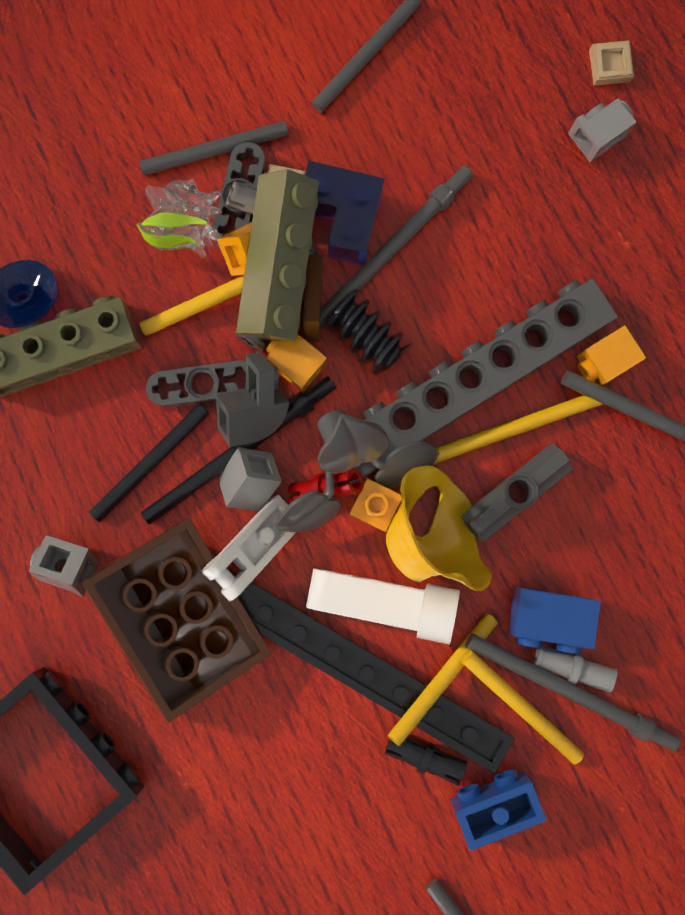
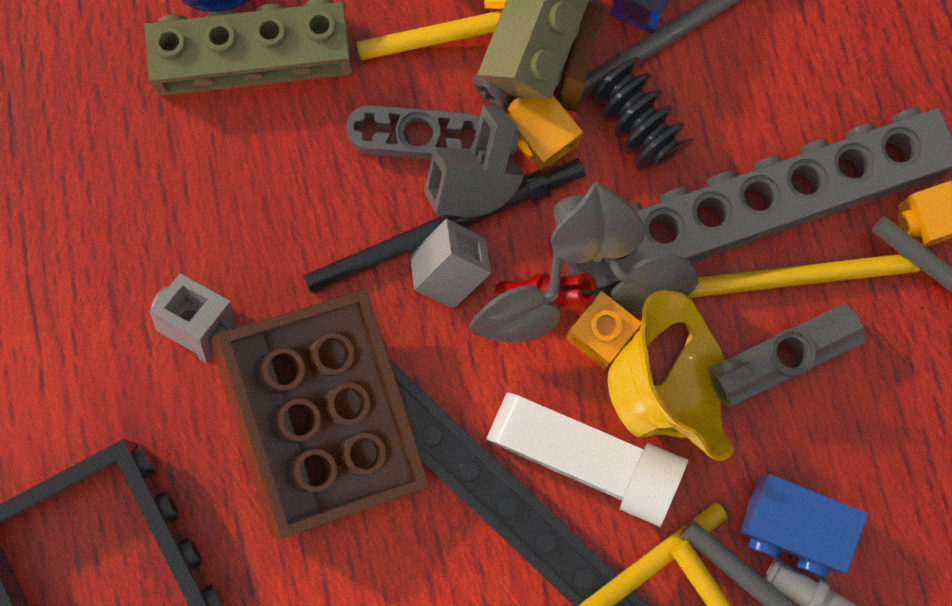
camera: 15 degrees right, 5 degrees down
black bar [89,403,210,522] -> none
white plate [202,495,296,601] -> none

